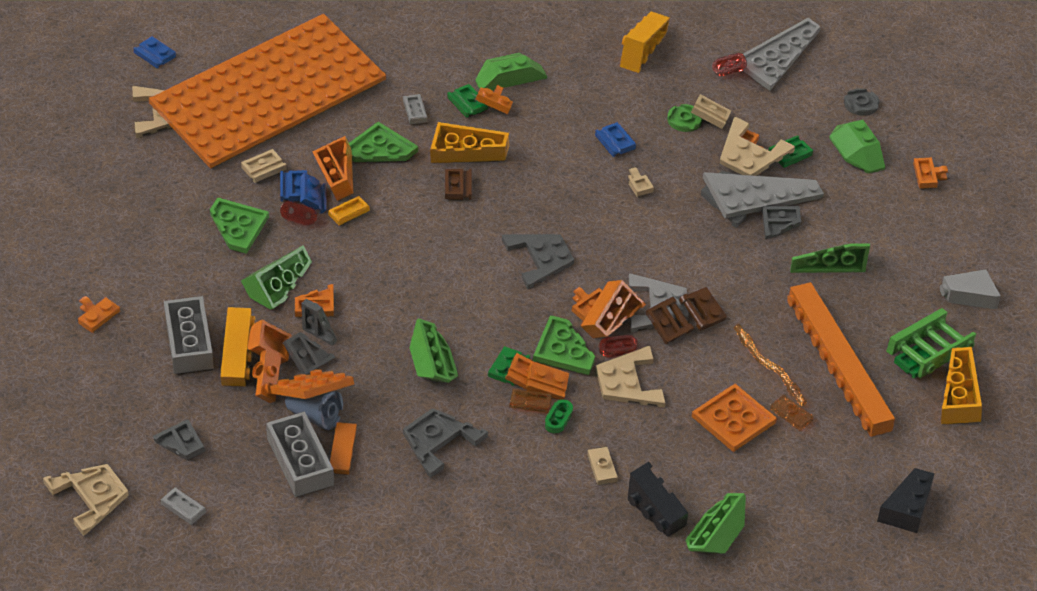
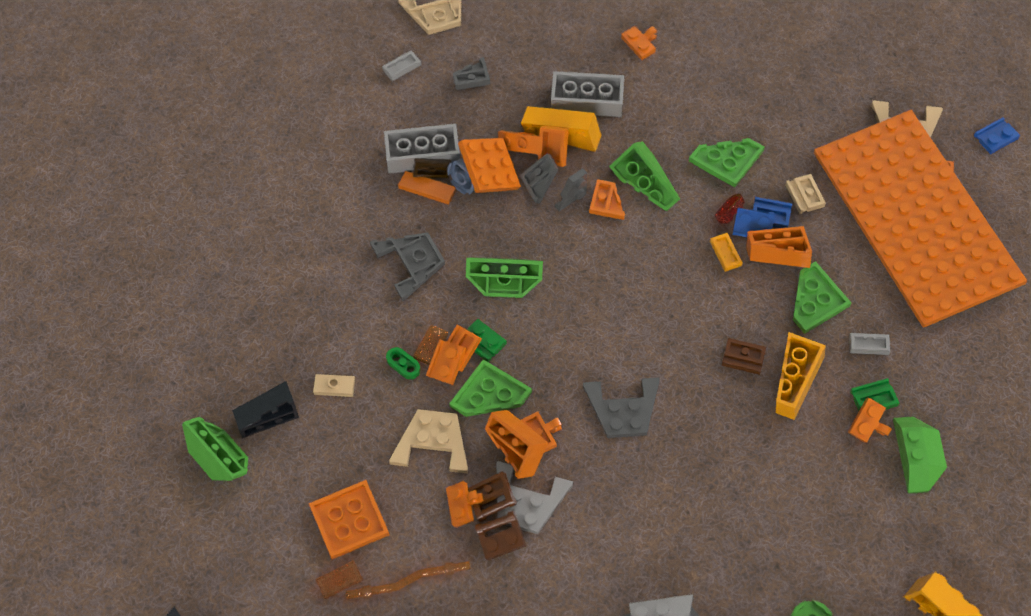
camera: 110 degrees right, 15 degrees up
blue plate [595,122,636,157] -> none
clear red plate [599,335,638,357] -> none
tan plate [628,167,654,197] -> none
none -> dark brown tile [412,158,451,178]
none -> orange plate [446,481,483,527]

